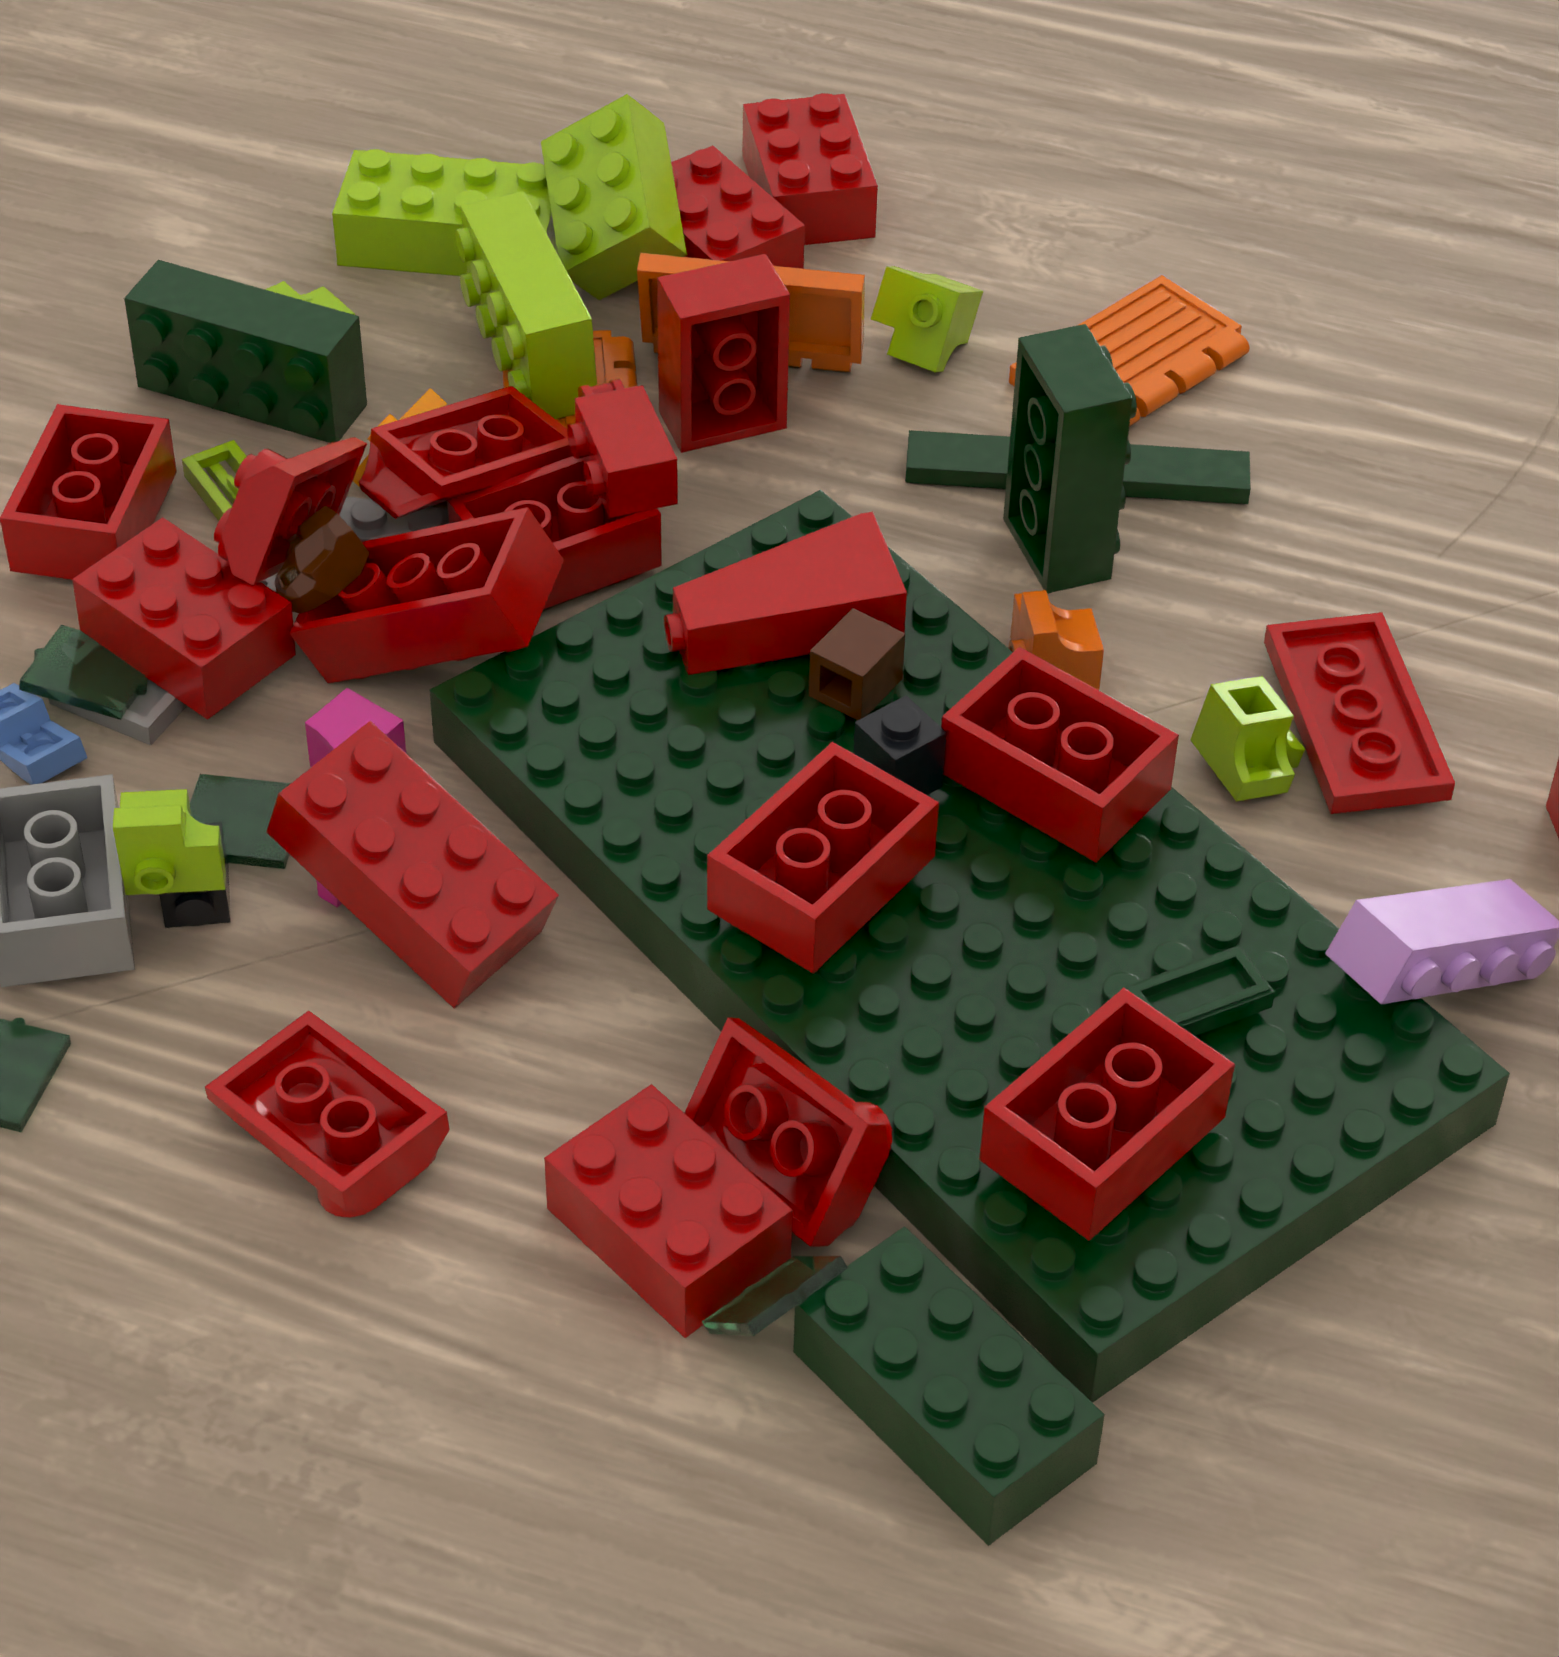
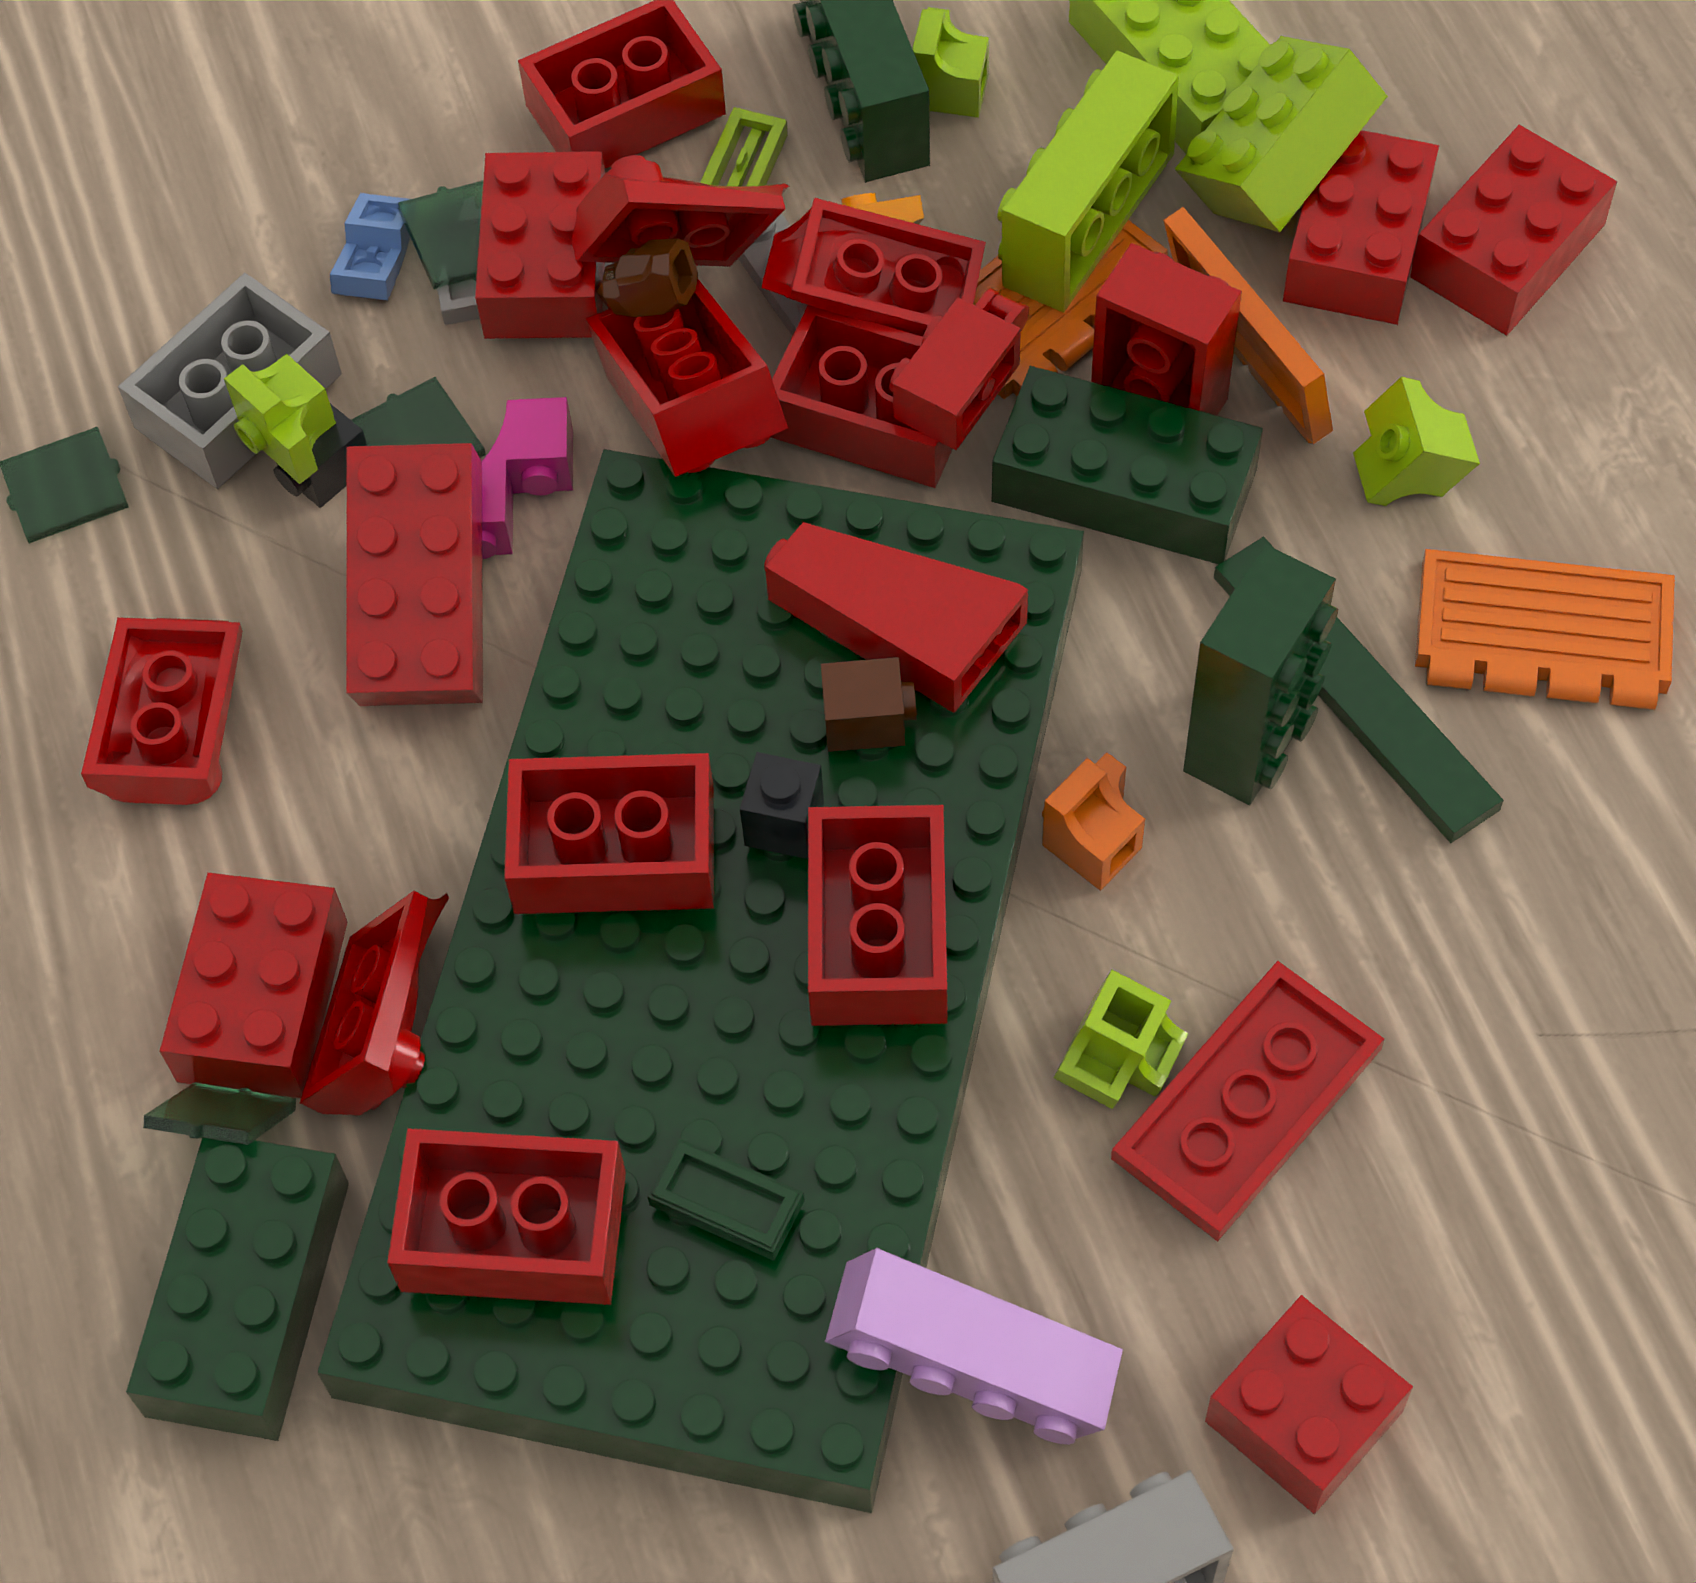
camera: 55 degrees right, 15 degrees up
none -> dark green brick [991,366,1263,564]

